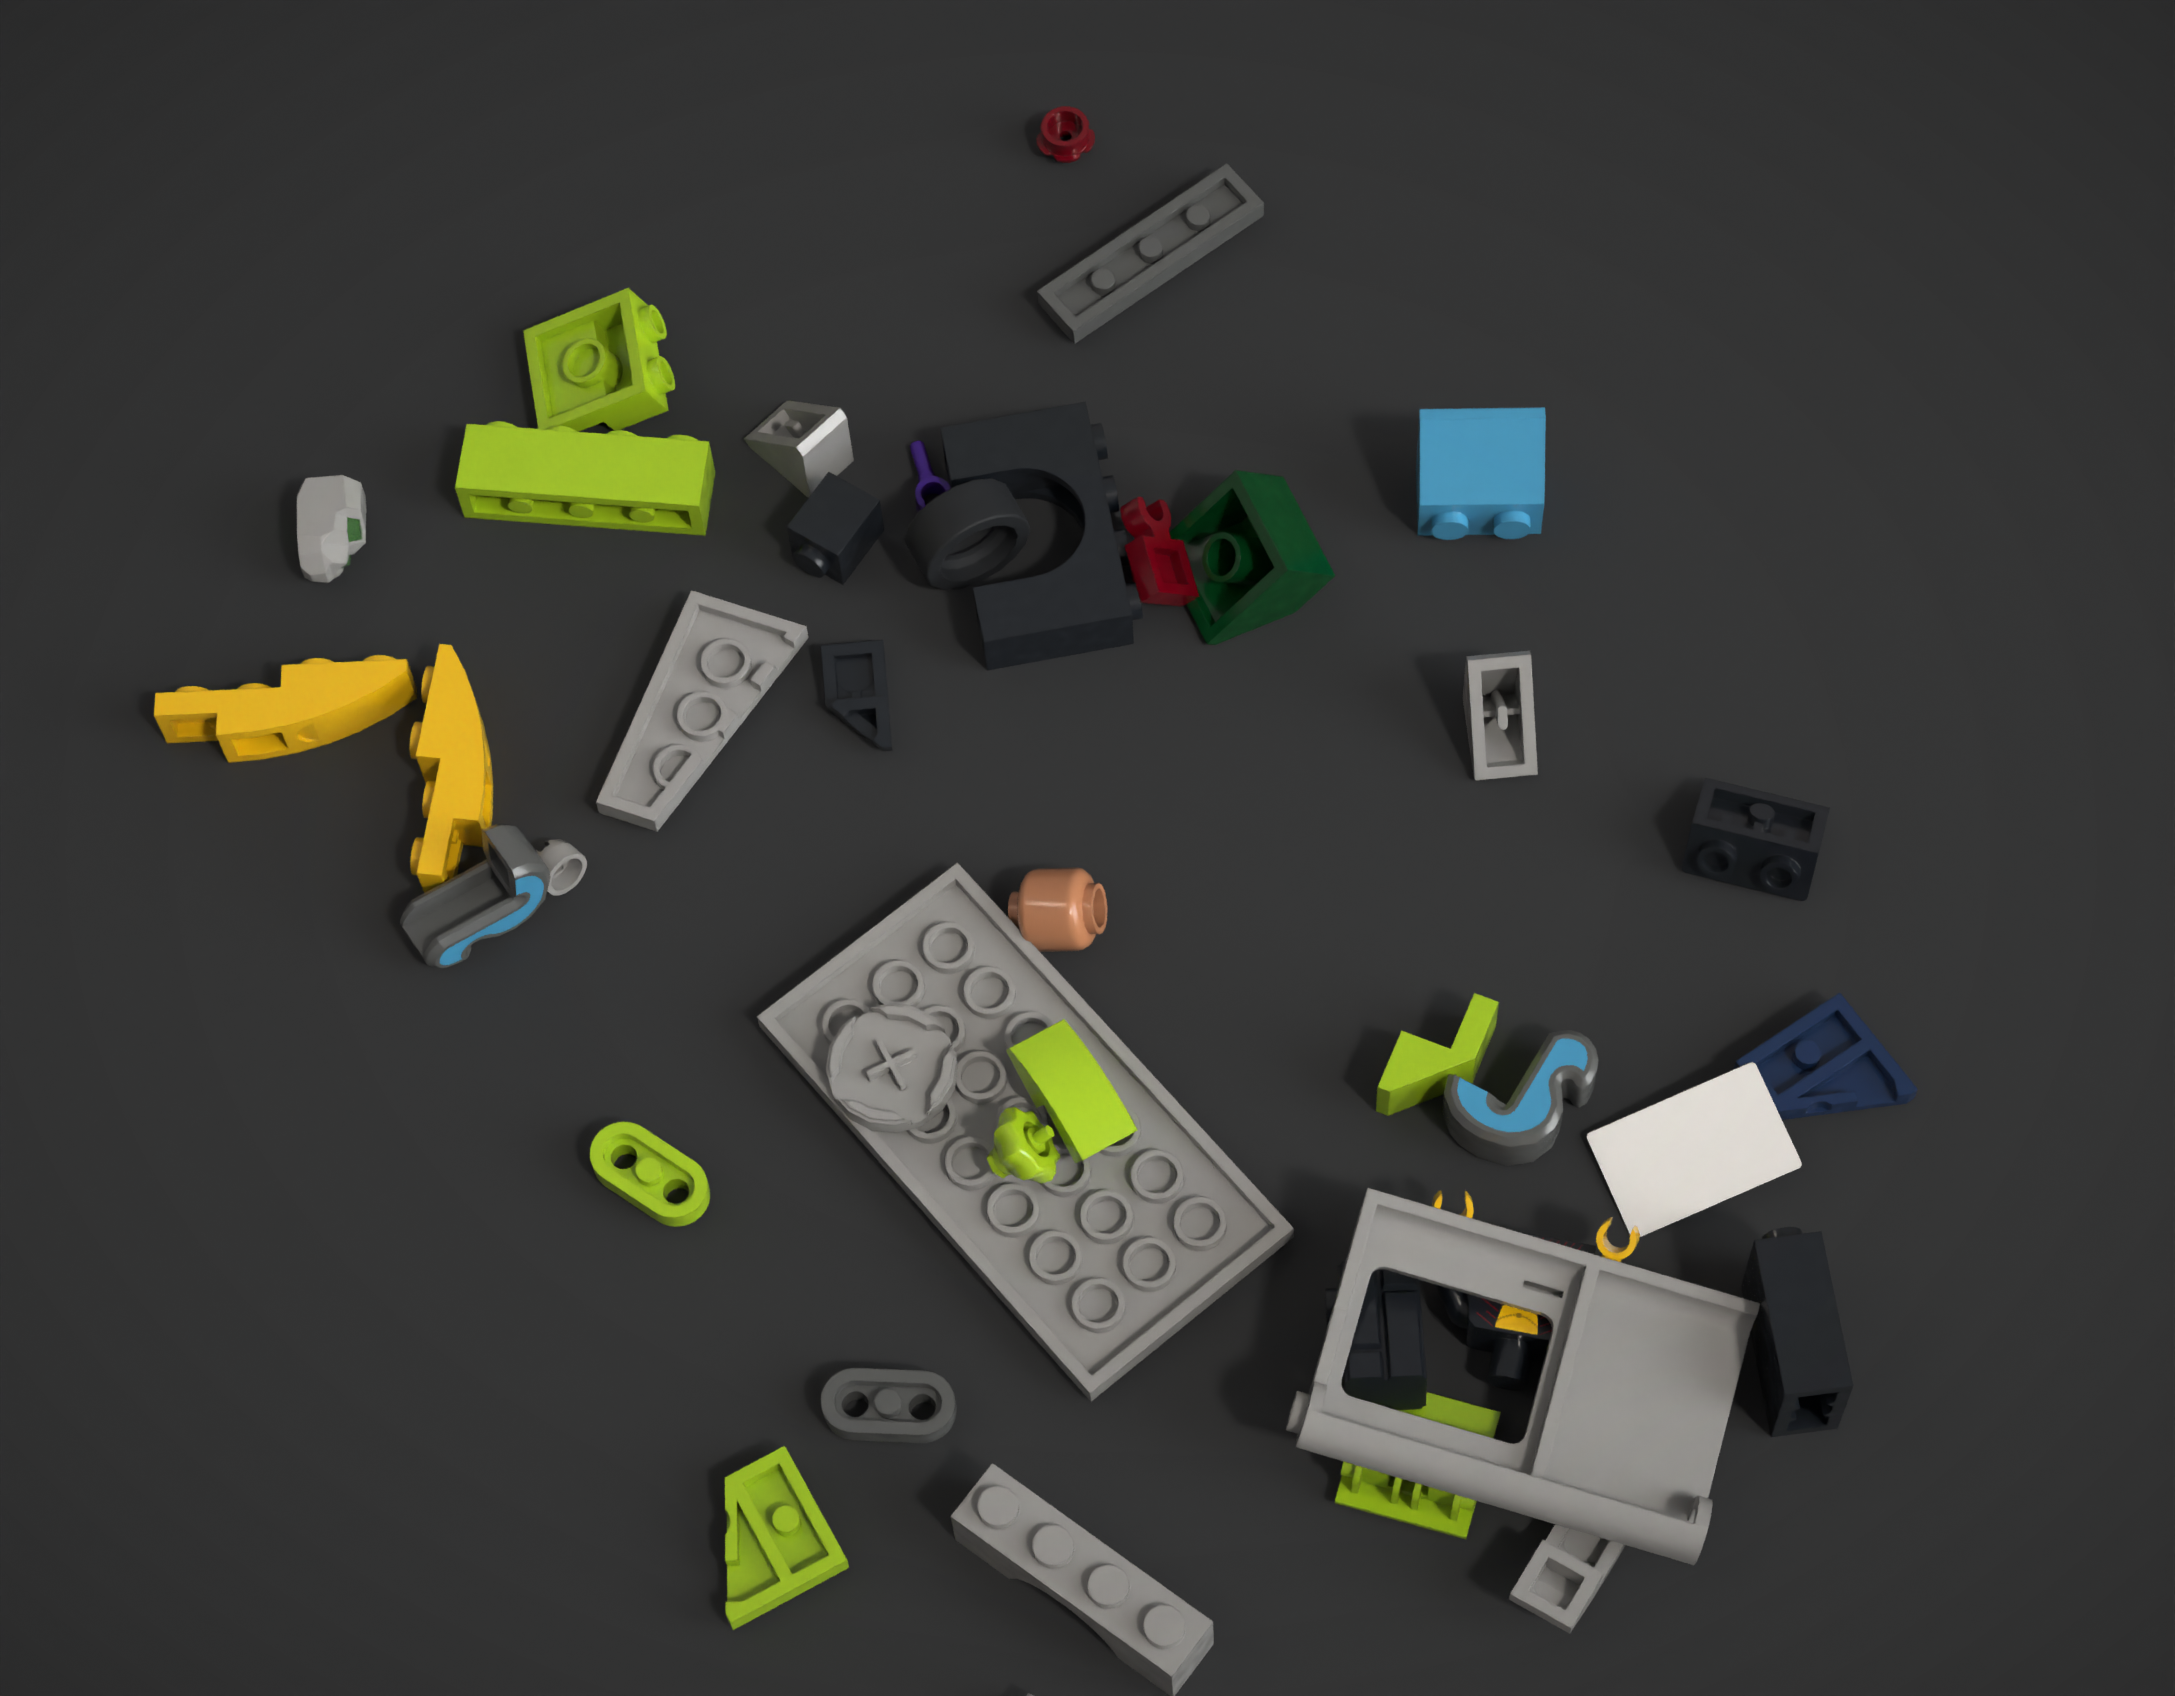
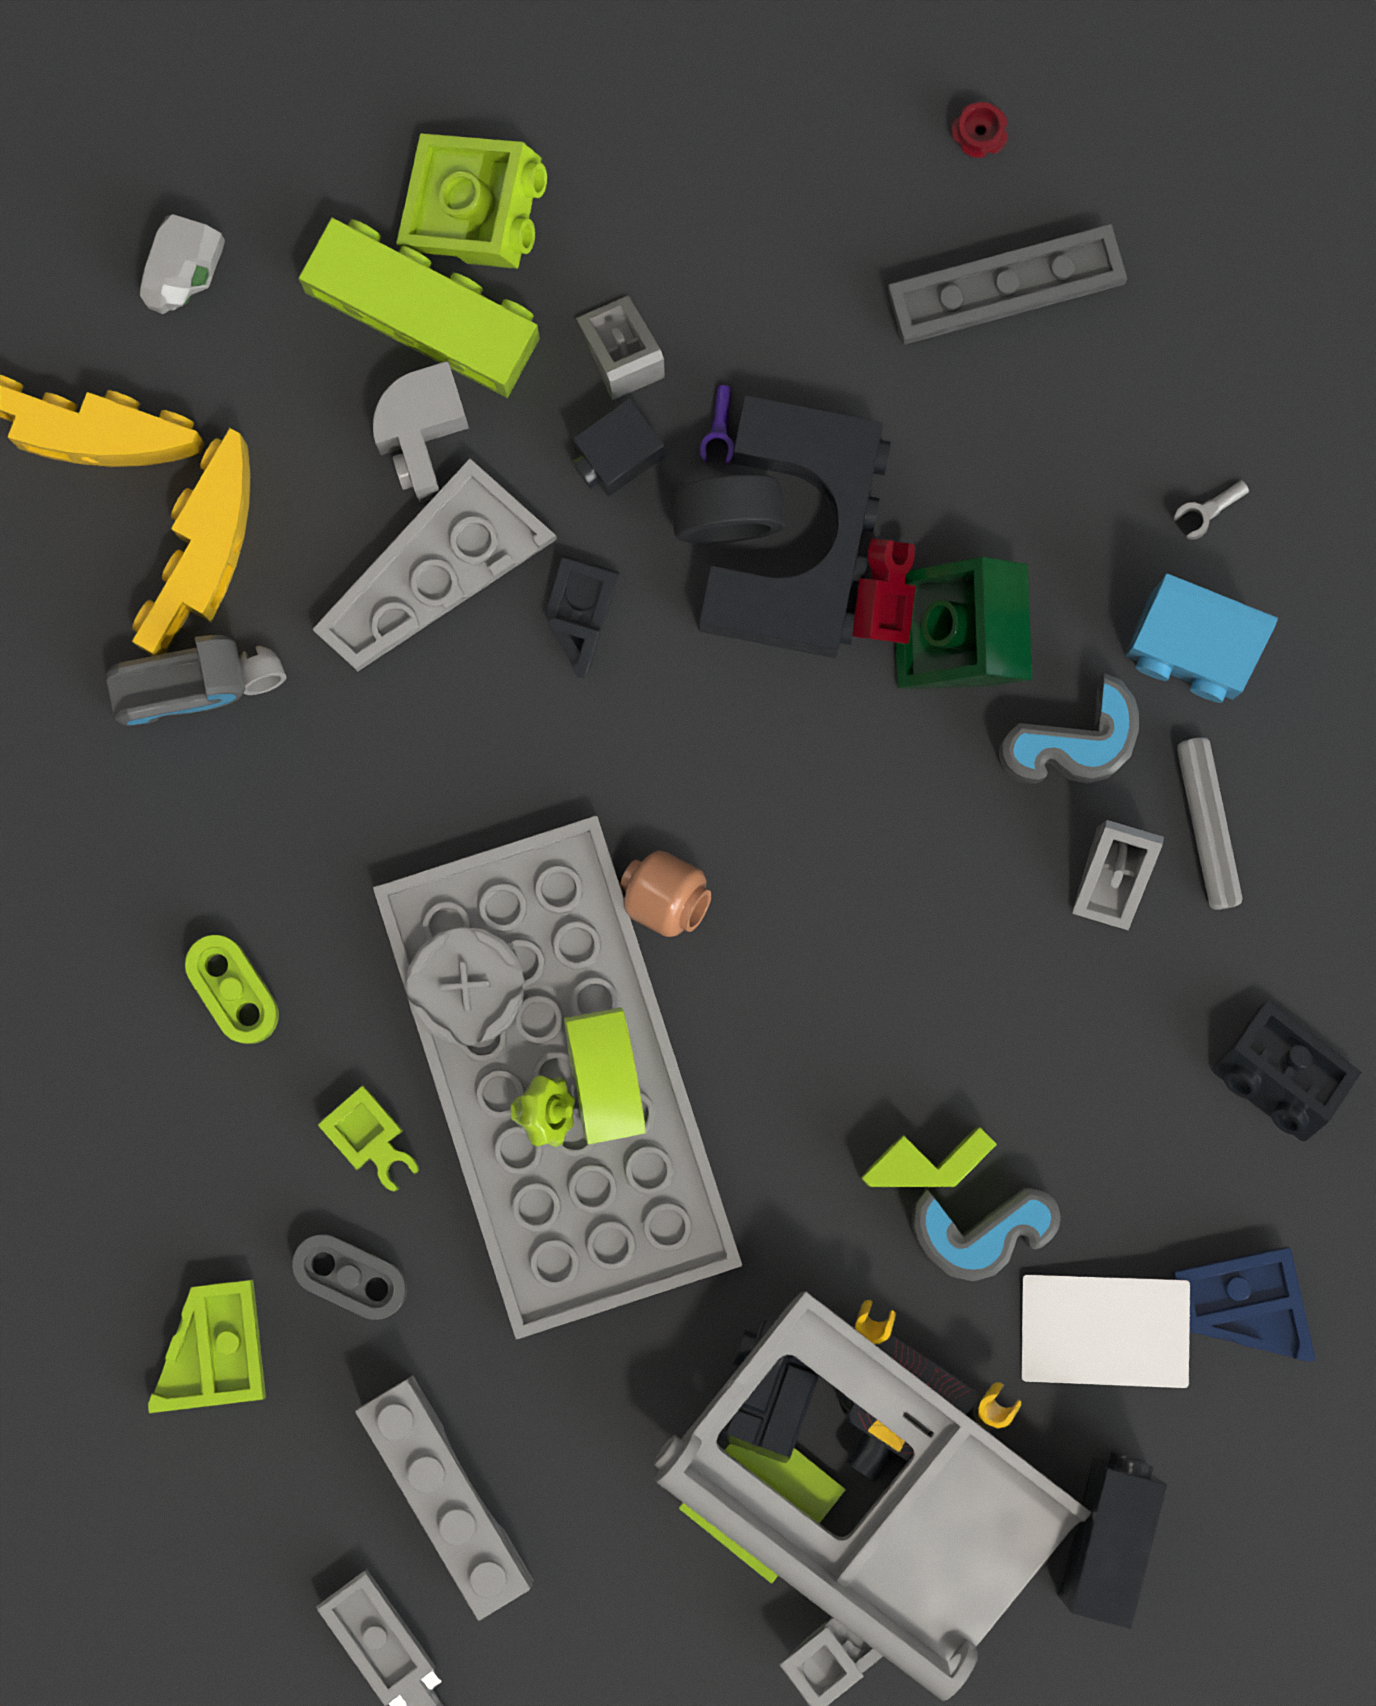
camera: 20 degrees right, 20 degrees up
none -> lime plate [318,1086,419,1191]
none -> light grey brick [373,361,469,503]
none -> dark grey animal [999,673,1139,785]
none -> light grey hand [1174,480,1249,539]
none -> light grey axle [1177,737,1243,910]

